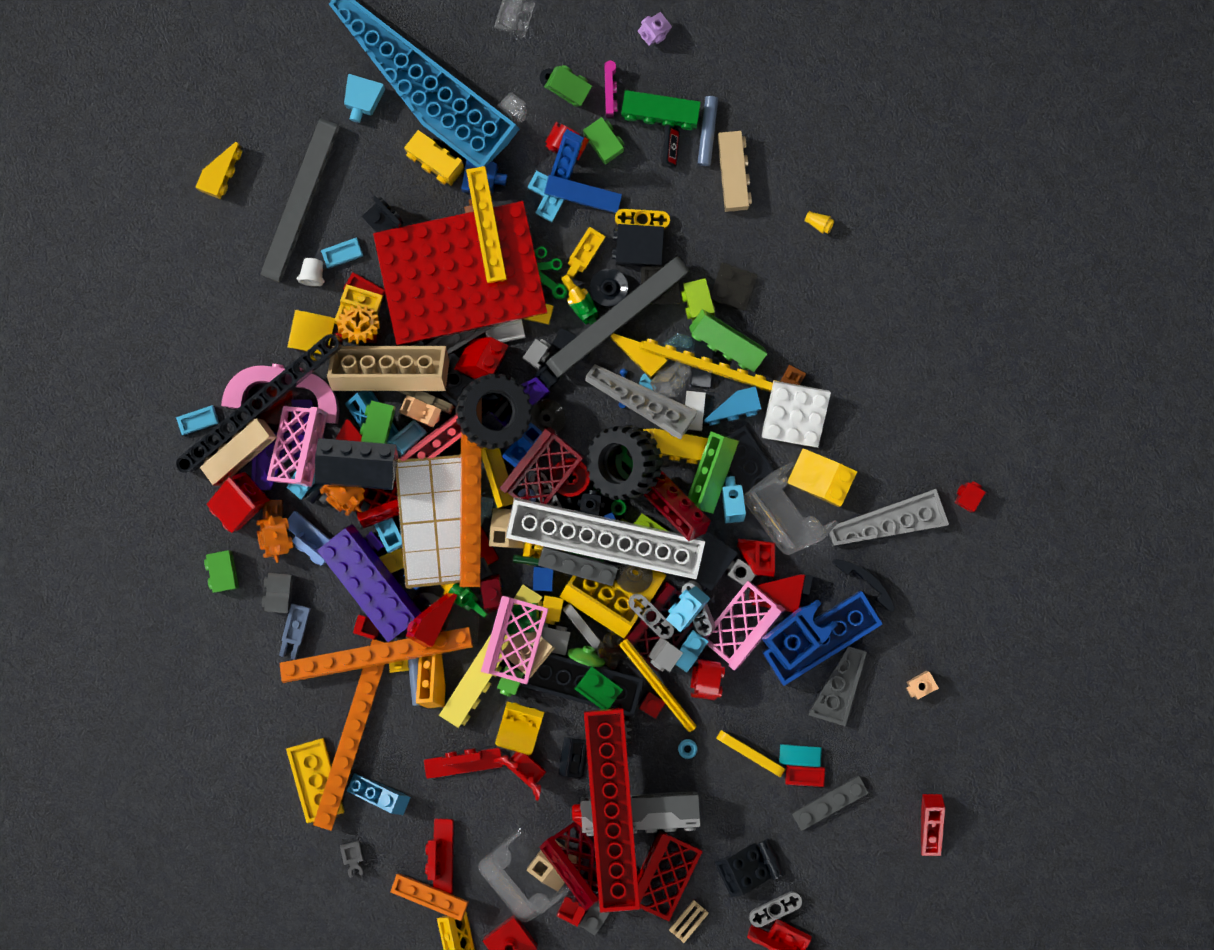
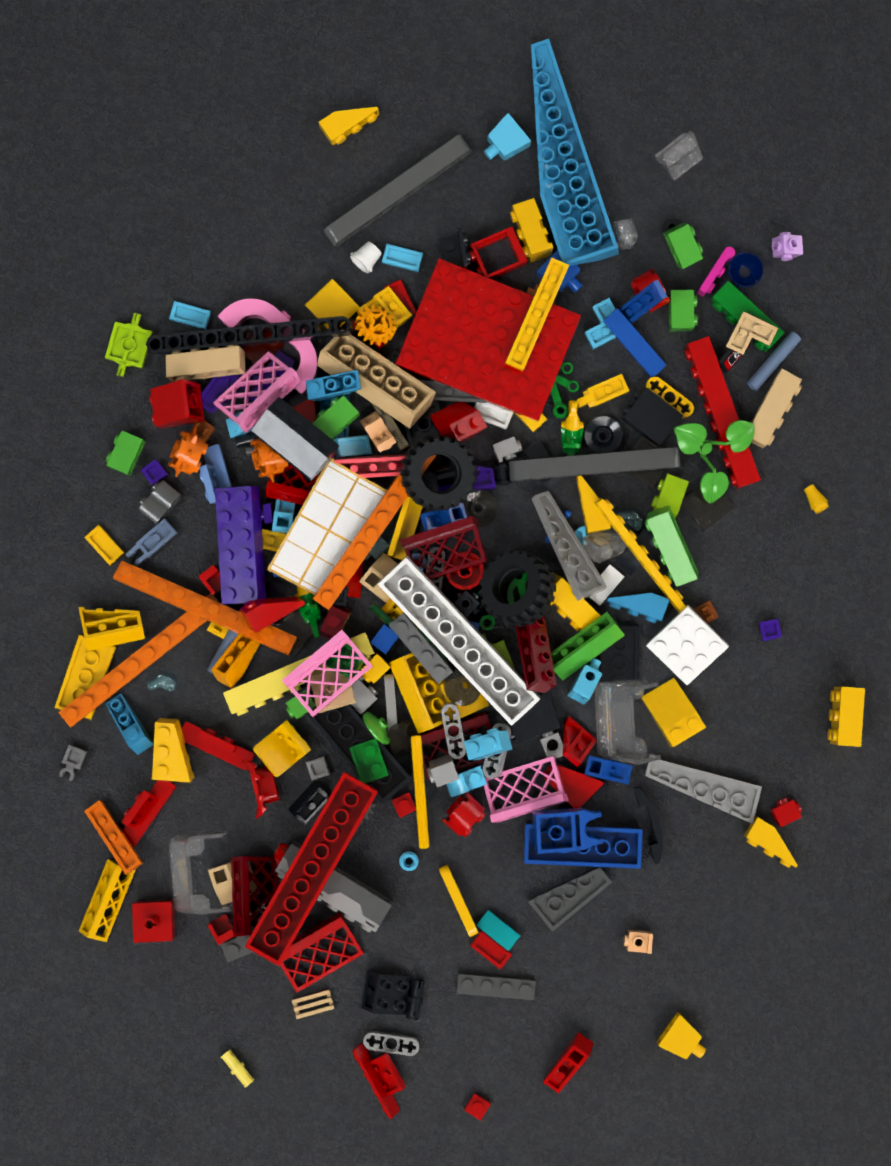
camera: 30 degrees right, 0 degrees up
none -> yellow wedge [78,607,145,651]
none -> yellow tile [84,525,125,566]
none -> lime plate [105,313,153,377]
none -> dark purple plate [141,459,168,486]
none -> clear light blue arm [146,675,176,692]
none -> yellow wedge [152,718,195,783]
none -> dark azure slope [306,370,361,402]
none -> light grey tile [306,756,330,780]
none -> red plate [464,1092,491,1121]
none -> red window [468,227,528,280]
none -> blue brick [585,755,633,785]
none -> yellow torso [656,1012,706,1059]
none -> bright green plant [674,420,754,503]
none -> red brick [684,336,761,489]
none -> tan plate [726,311,778,355]
none -> clear blue piece [728,253,763,288]
none -> yellow slope [743,816,798,868]
none -> dark purple plate [758,619,782,641]
none -> yellow brick [827,687,865,747]

